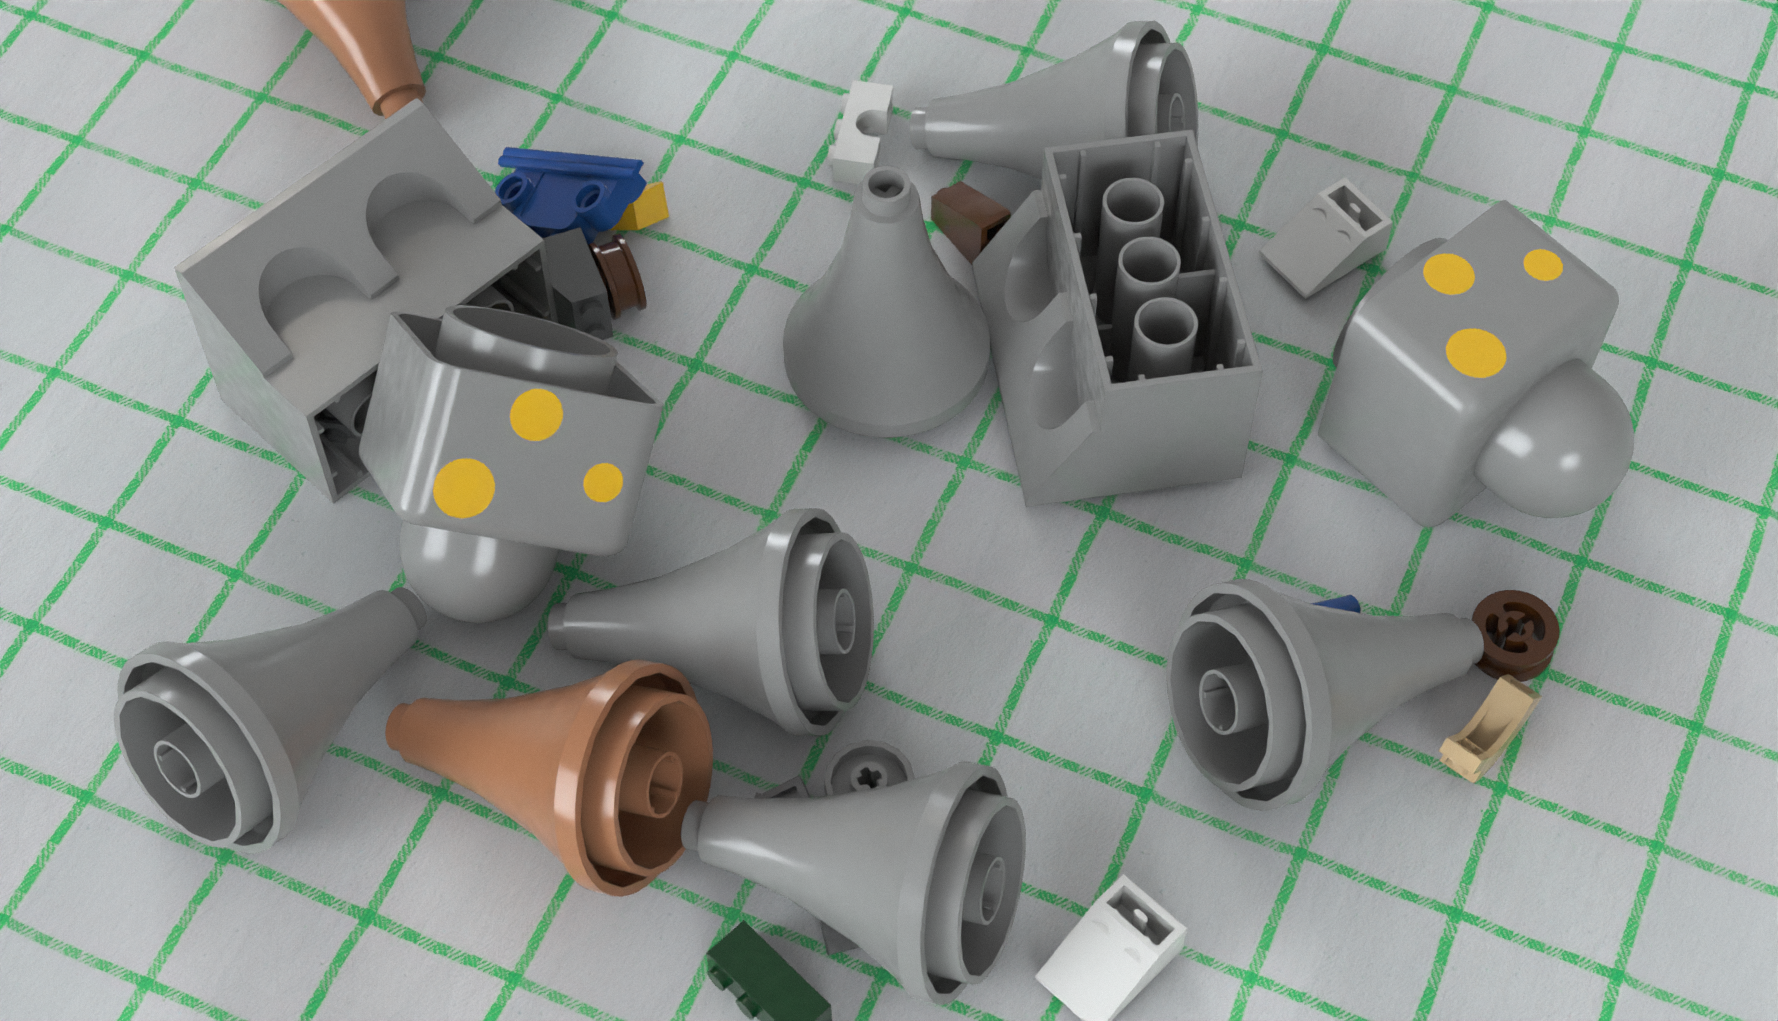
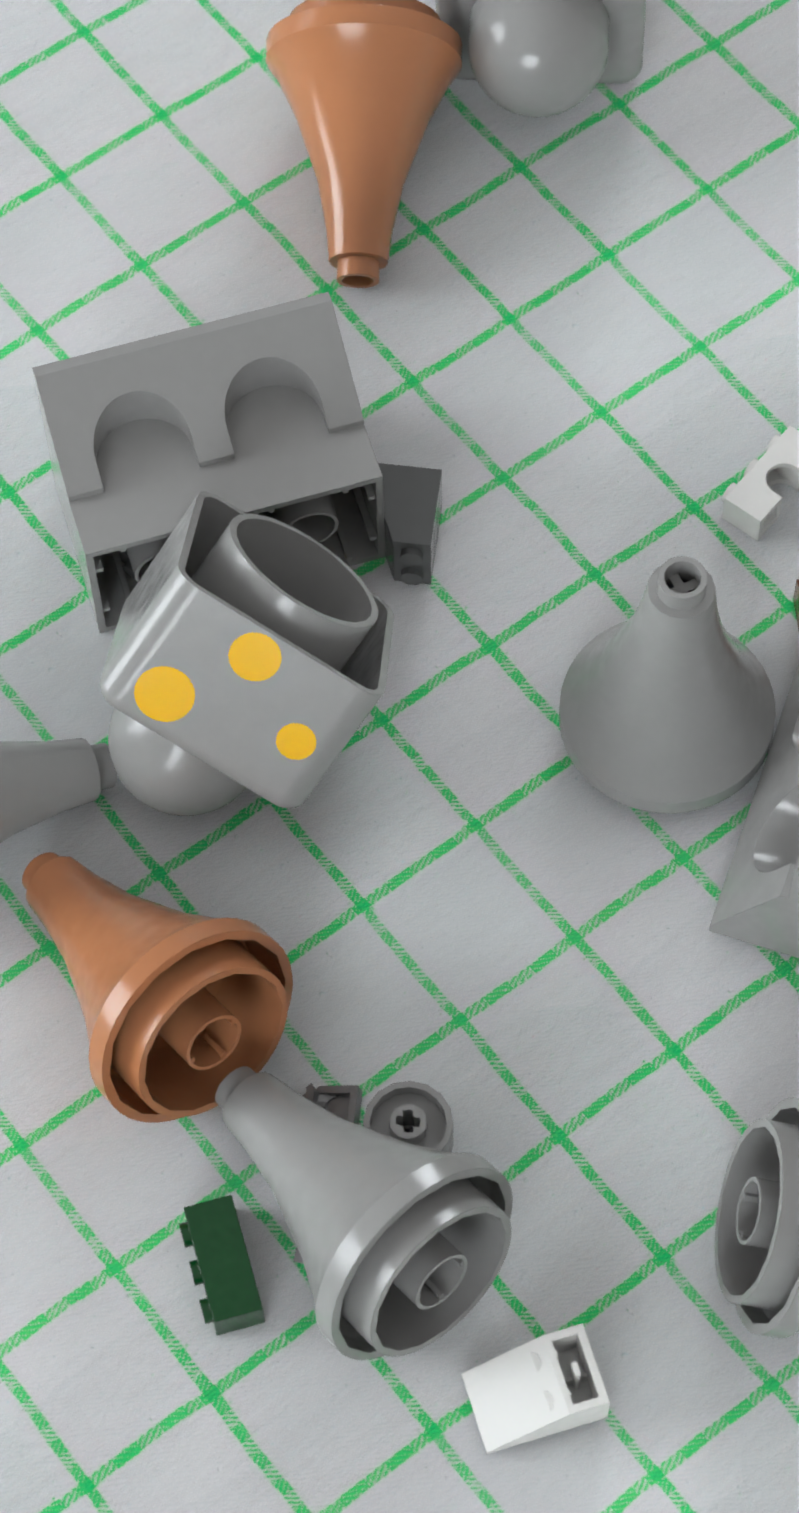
camera: 30 degrees right, 5 degrees up
blue brick [495,147,647,244] -> none
light grey piece [548,508,874,736] -> none
reddish brown wheel [588,233,647,320] -> none
yellow slope [610,181,669,230] -> none

